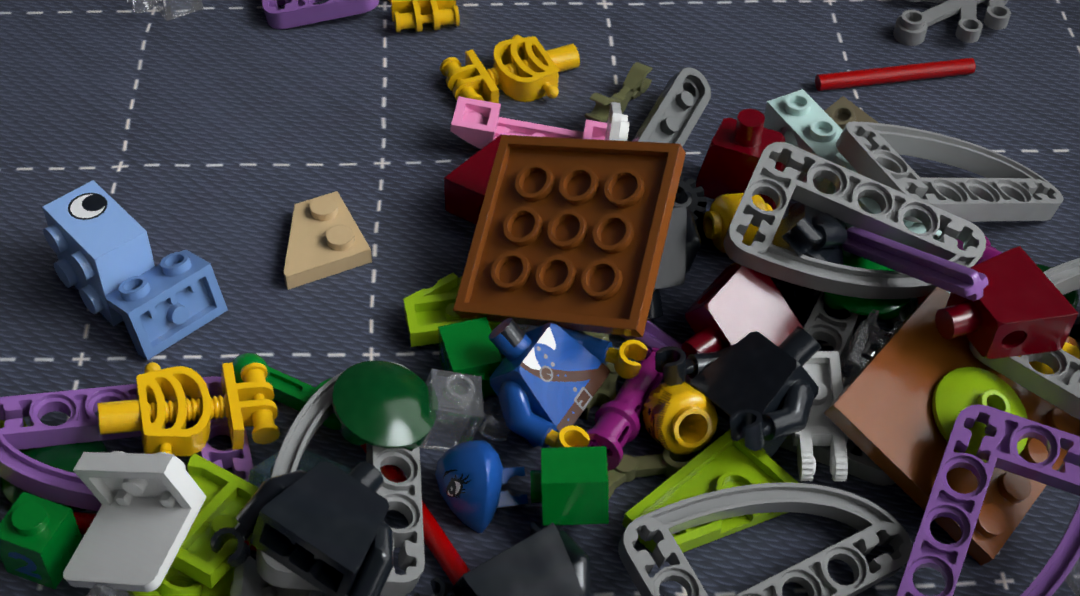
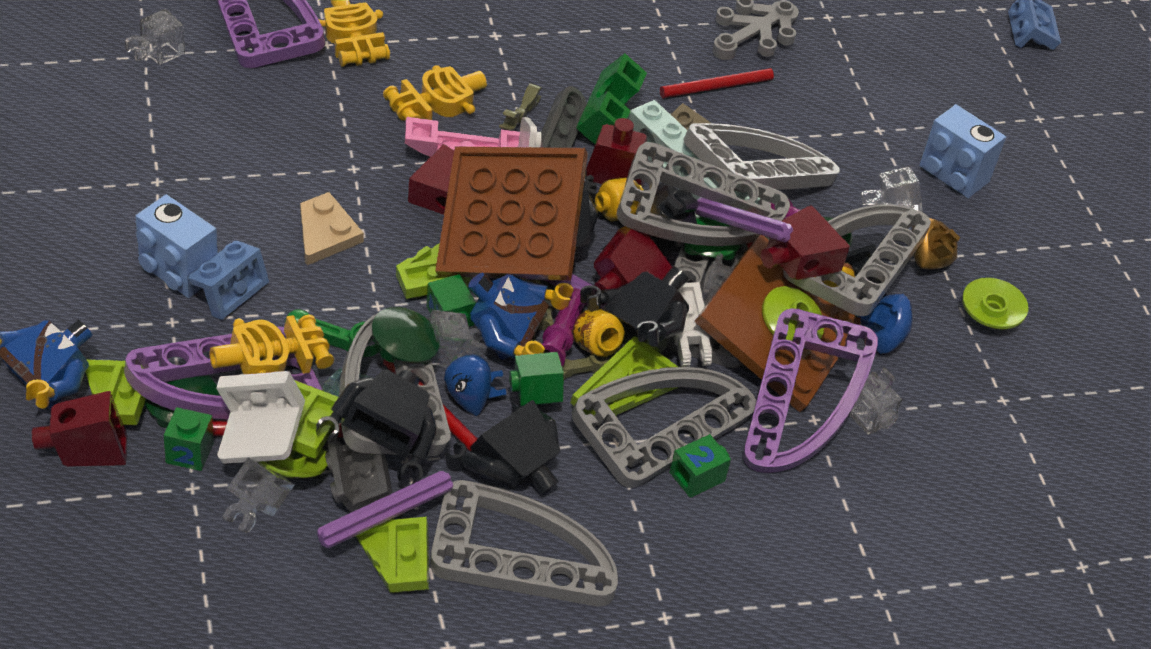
camera: 15 degrees left, 0 degrees up
none -> green arch [576,53,647,144]

